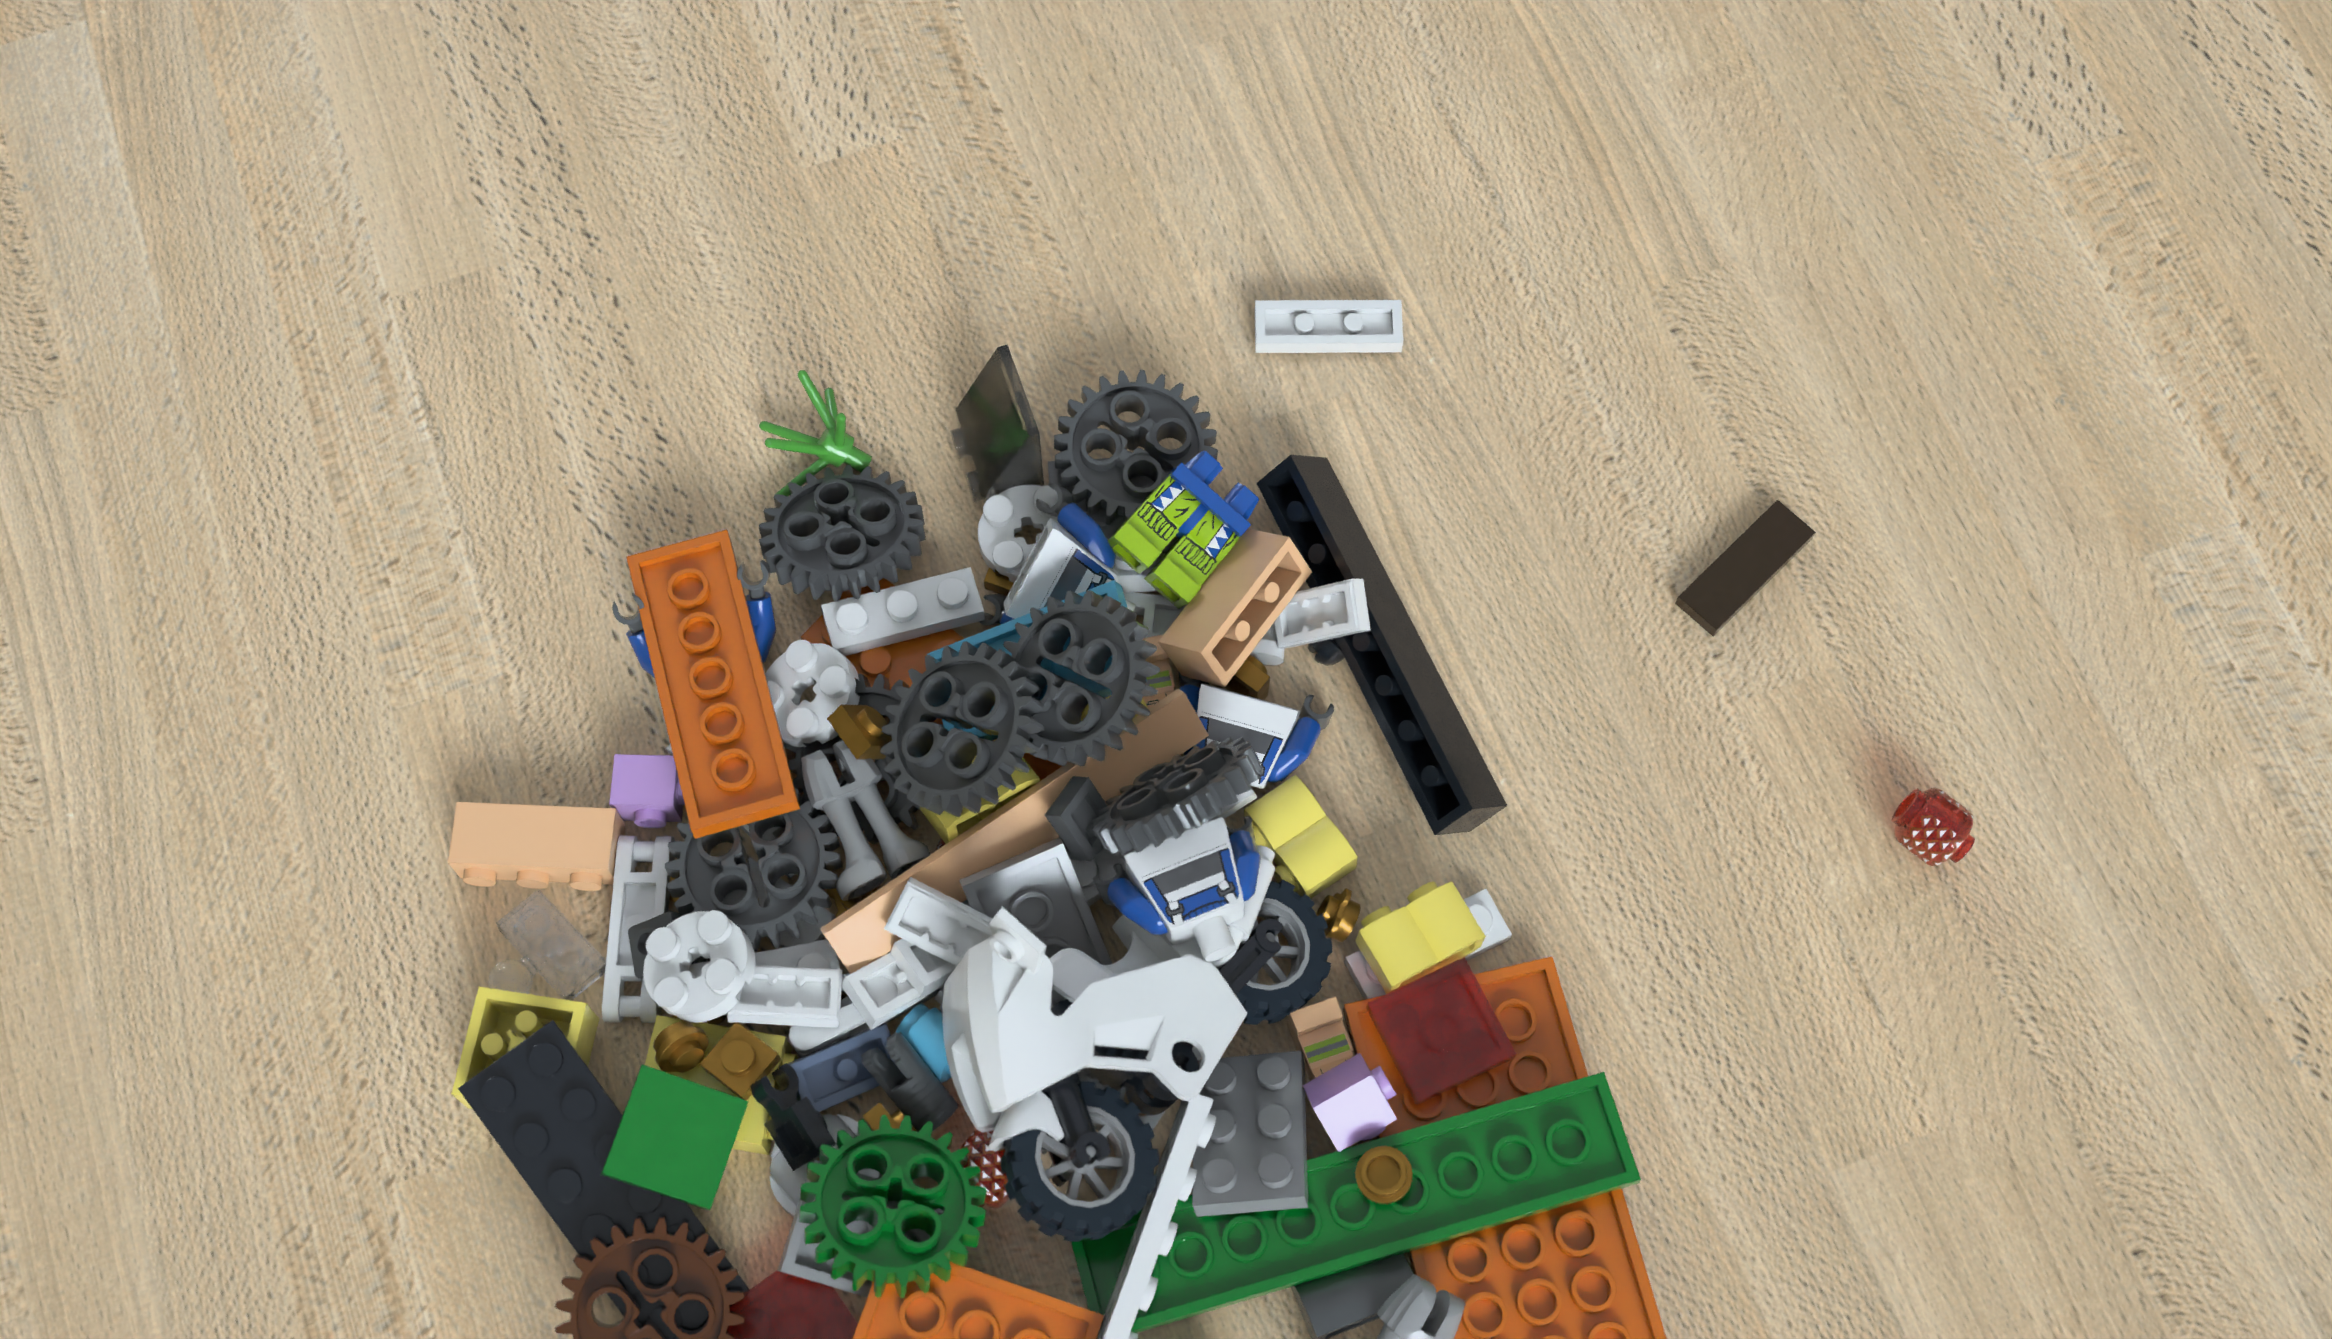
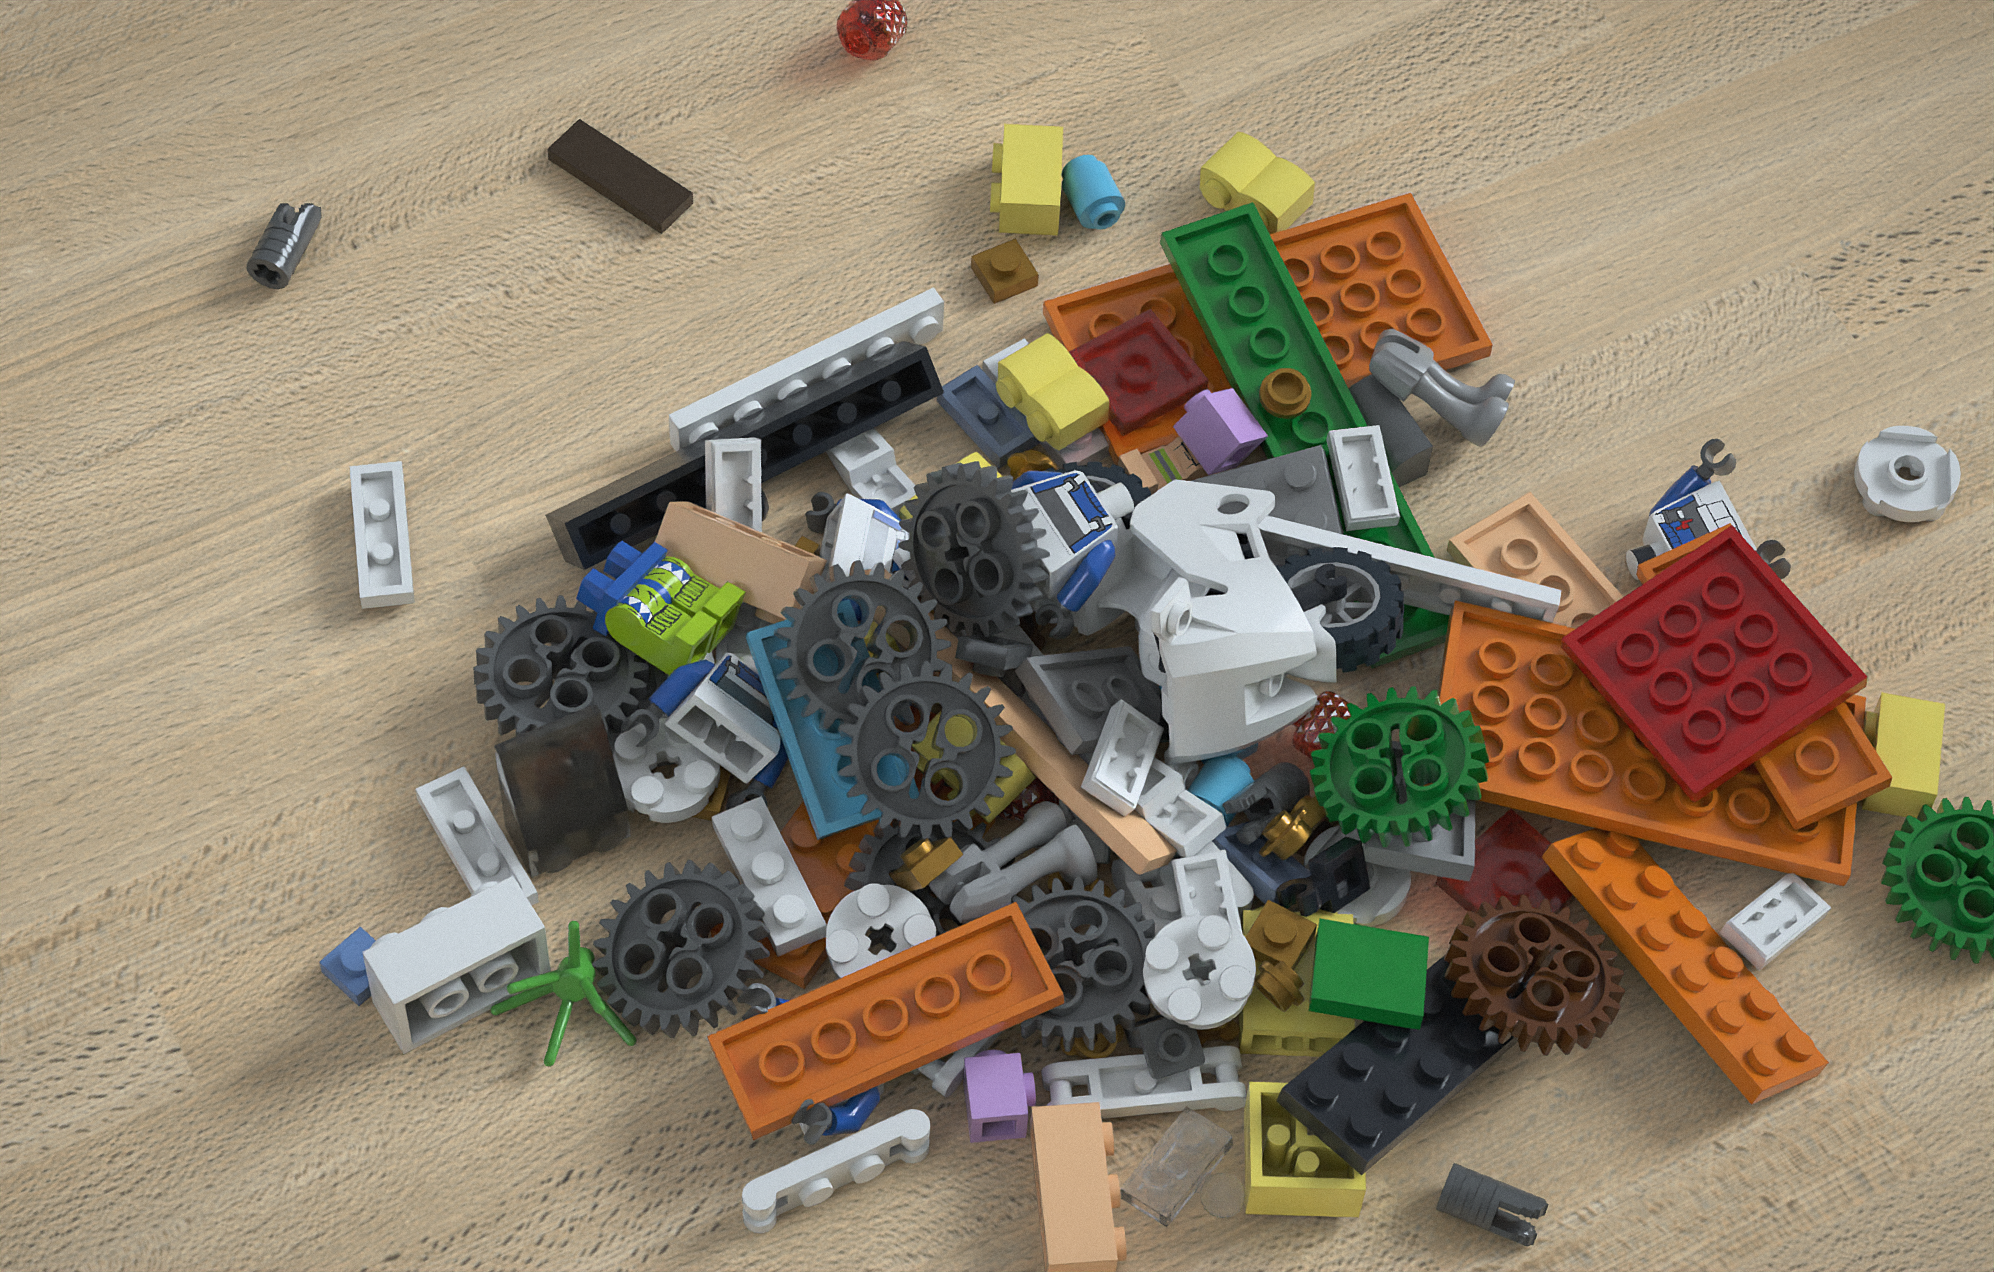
camera: 100 degrees left, 10 degrees down
none -> dark grey hinge [246,203,322,289]
none -> medium blue plate [319,927,376,1006]
none -> white brick [362,876,551,1054]
none -> white plate [415,766,539,905]
none -> white plate [669,287,944,451]
none -> white plate [742,1109,930,1234]
none -> white slope [826,428,916,517]
none -> sand blue plate [937,365,1040,469]
none -> pearl gold plate [971,238,1039,304]
none -> light yellow brick [990,124,1063,236]
none -> medium azure brick [1061,155,1125,230]
none -> light yellow brick [1199,132,1315,234]
none -> pearl gold plate [1259,806,1313,861]
none -> white plate [1326,425,1400,531]
none -> dark grey hinge [1436,1163,1549,1246]

